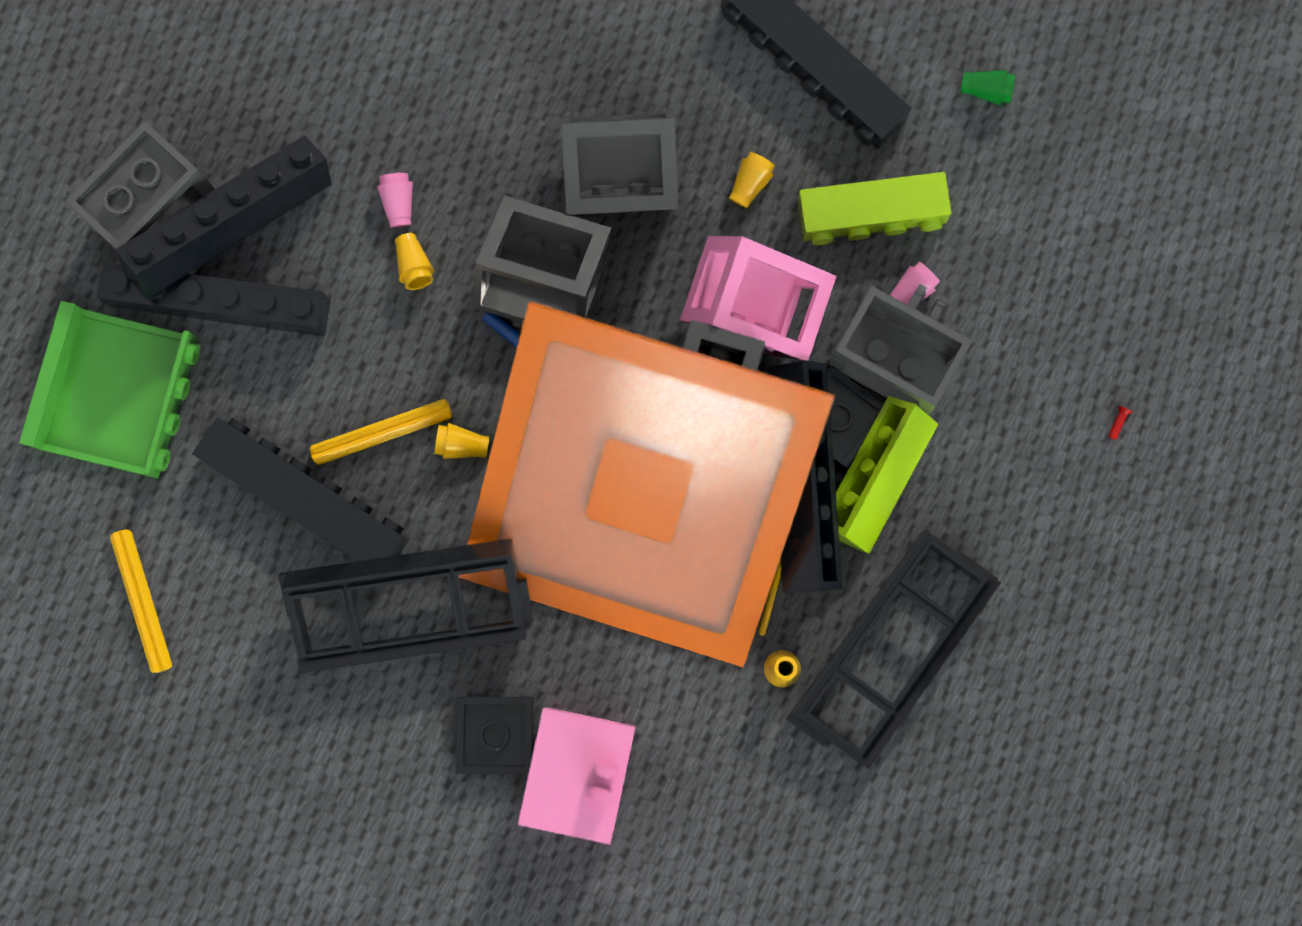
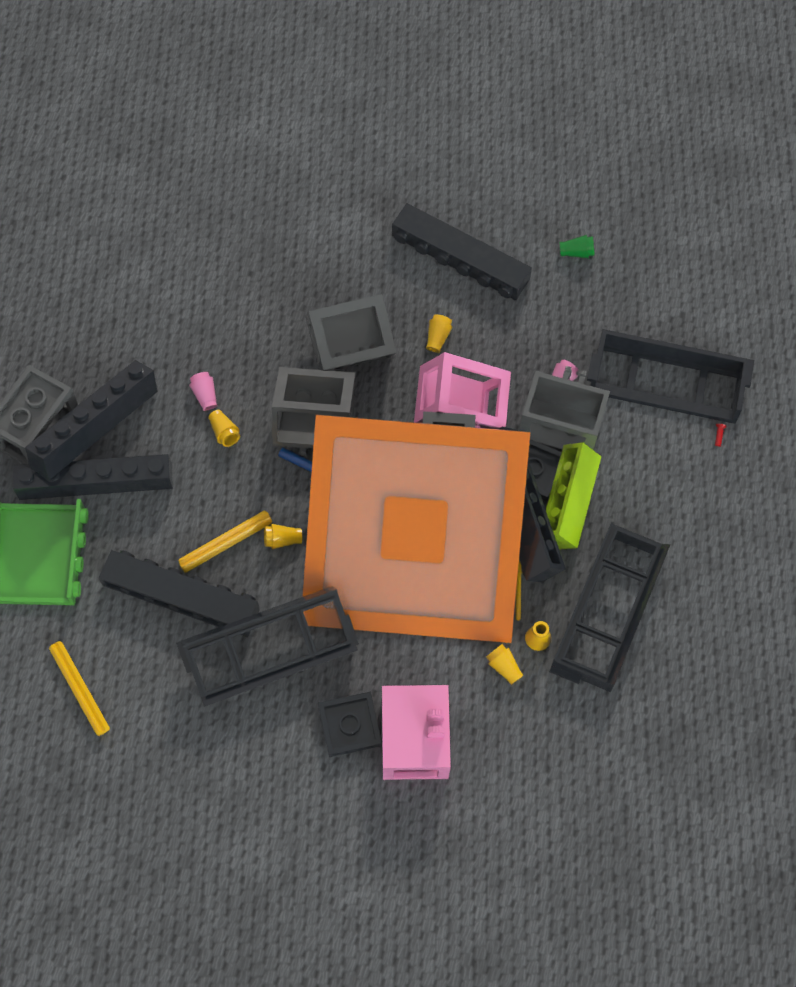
camera: 15 degrees left, 15 degrees down
lime brick [797,172,952,245] -> none
none -> yellow cone [486,644,523,685]
none -> black piece [587,329,754,424]

